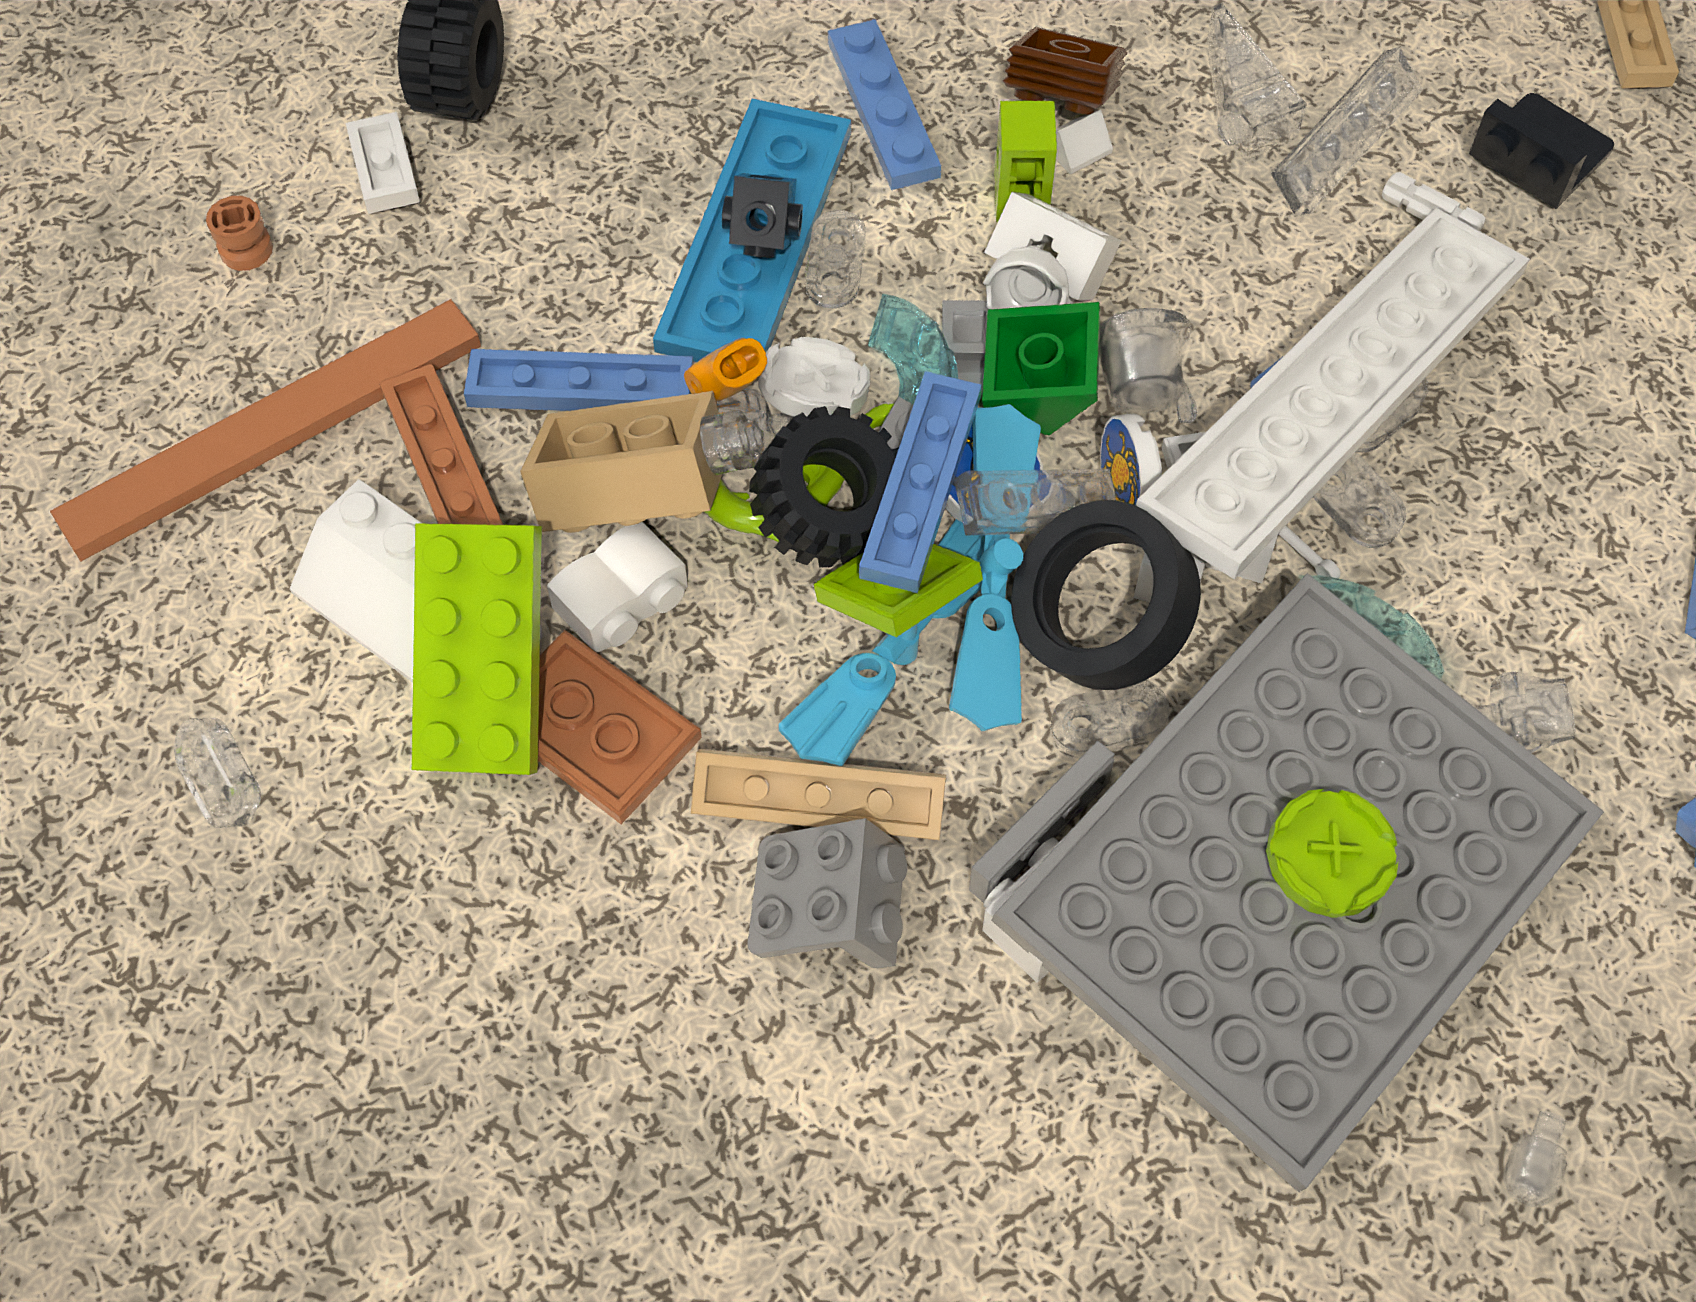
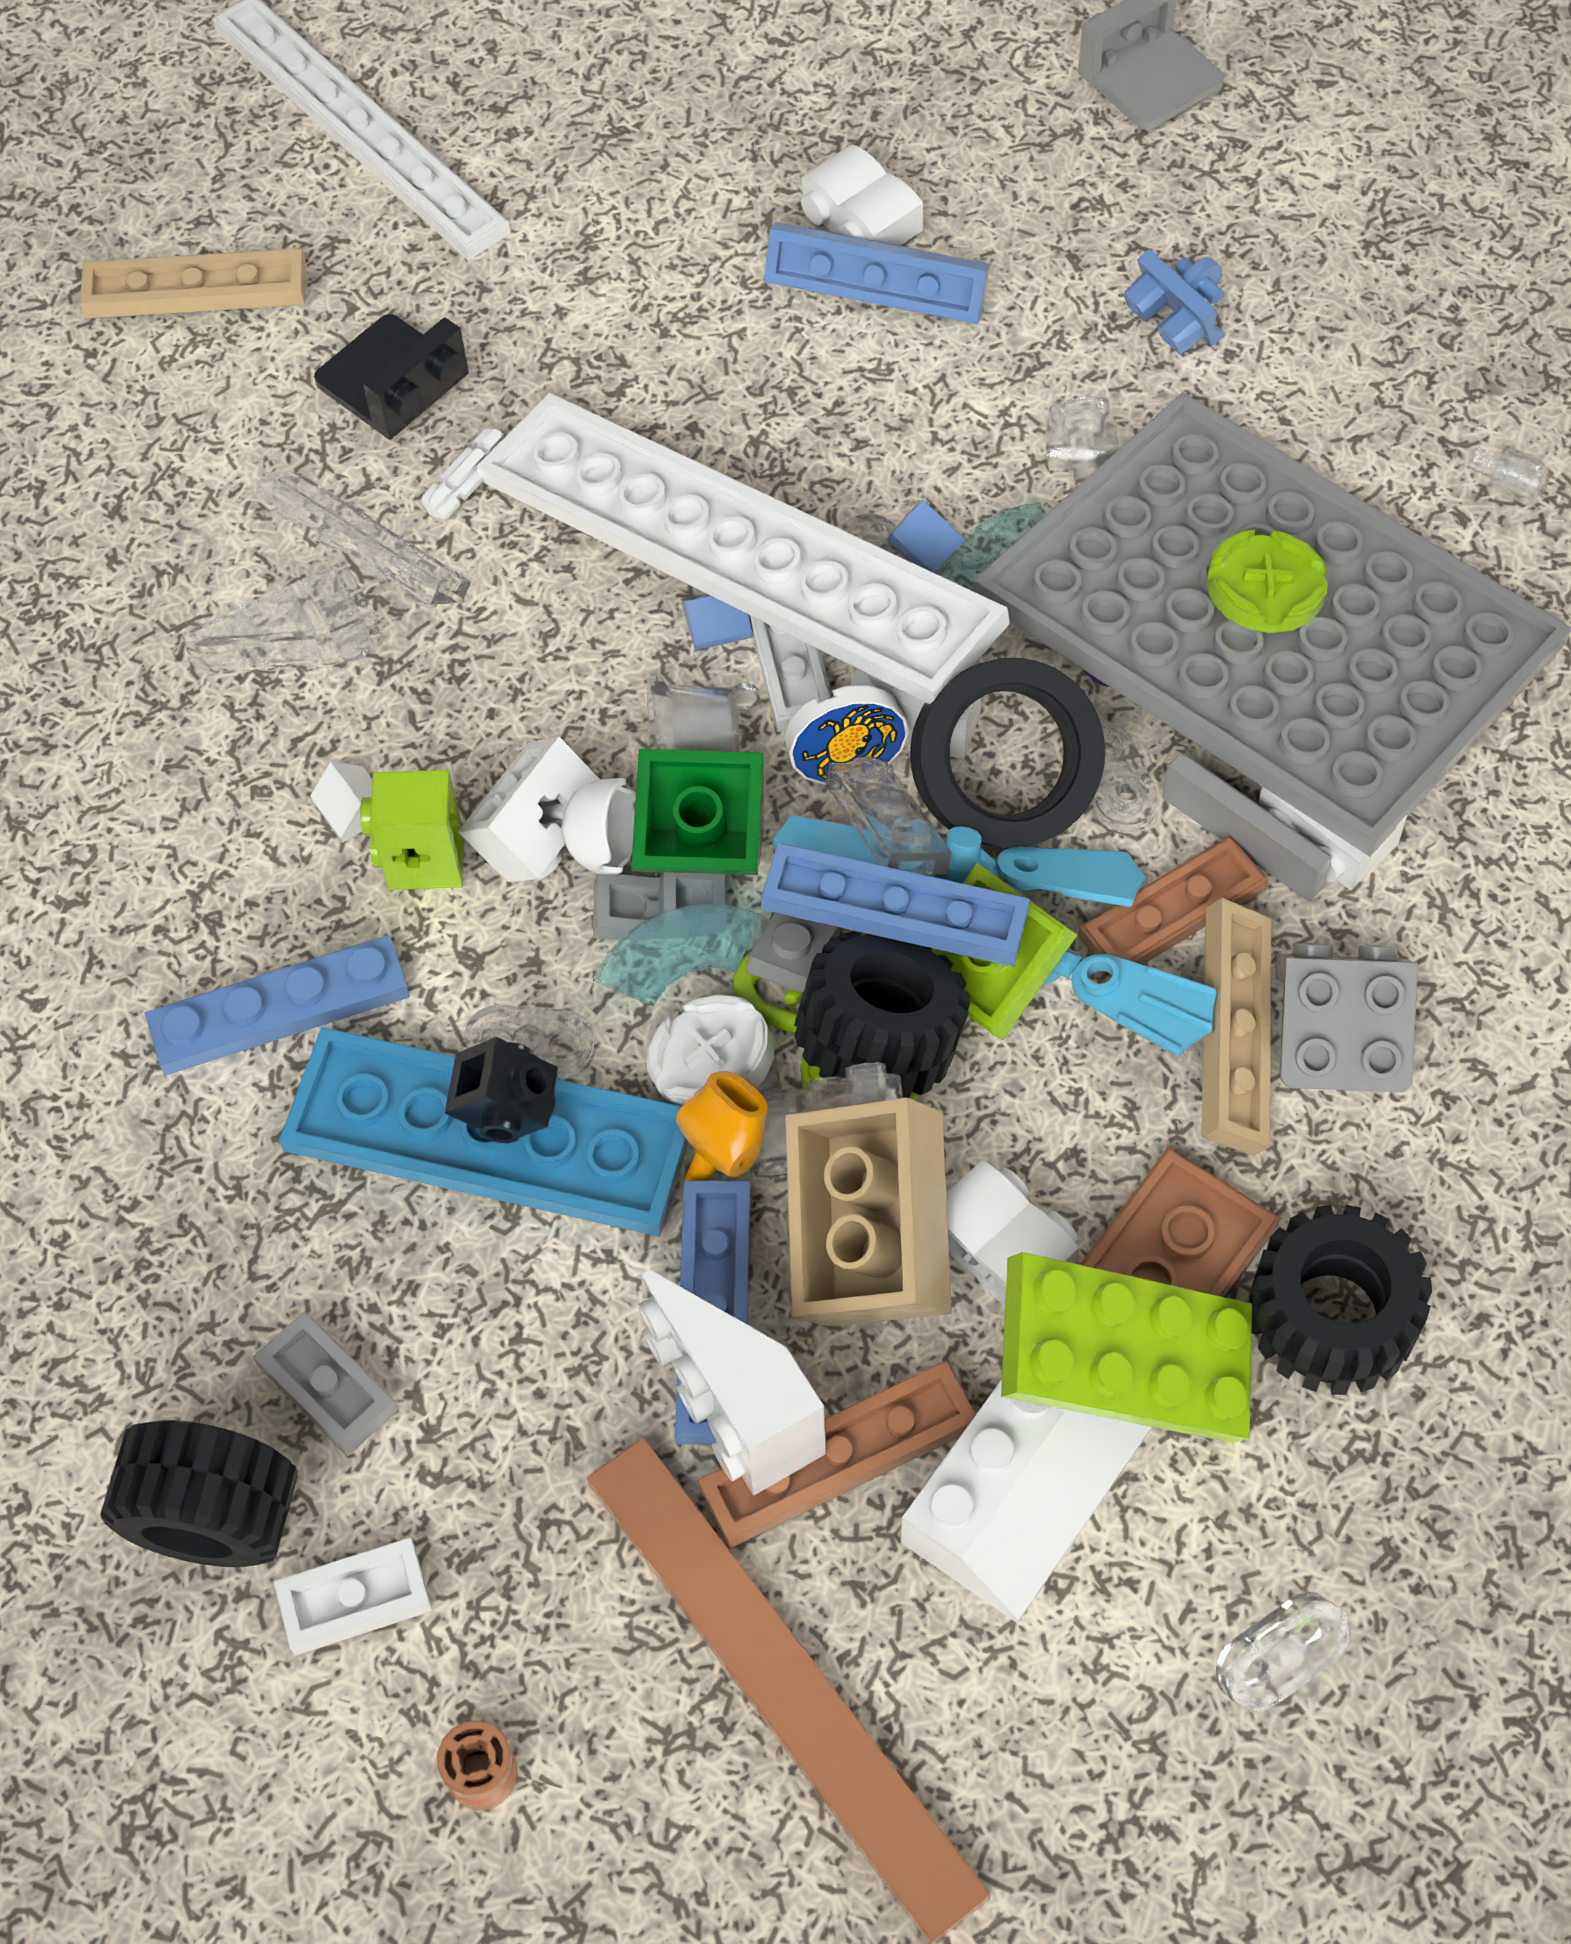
camera: 90 degrees left, 0 degrees up
reddish brown brick [1002,27,1128,114] -> none
none -> light grey plate [253,1311,399,1457]
none -> white slope [637,1269,826,1496]
none -> medium blue slope [887,499,966,573]
none -> nougat tile [1078,836,1268,977]
none -> black tyre [1248,1205,1432,1395]

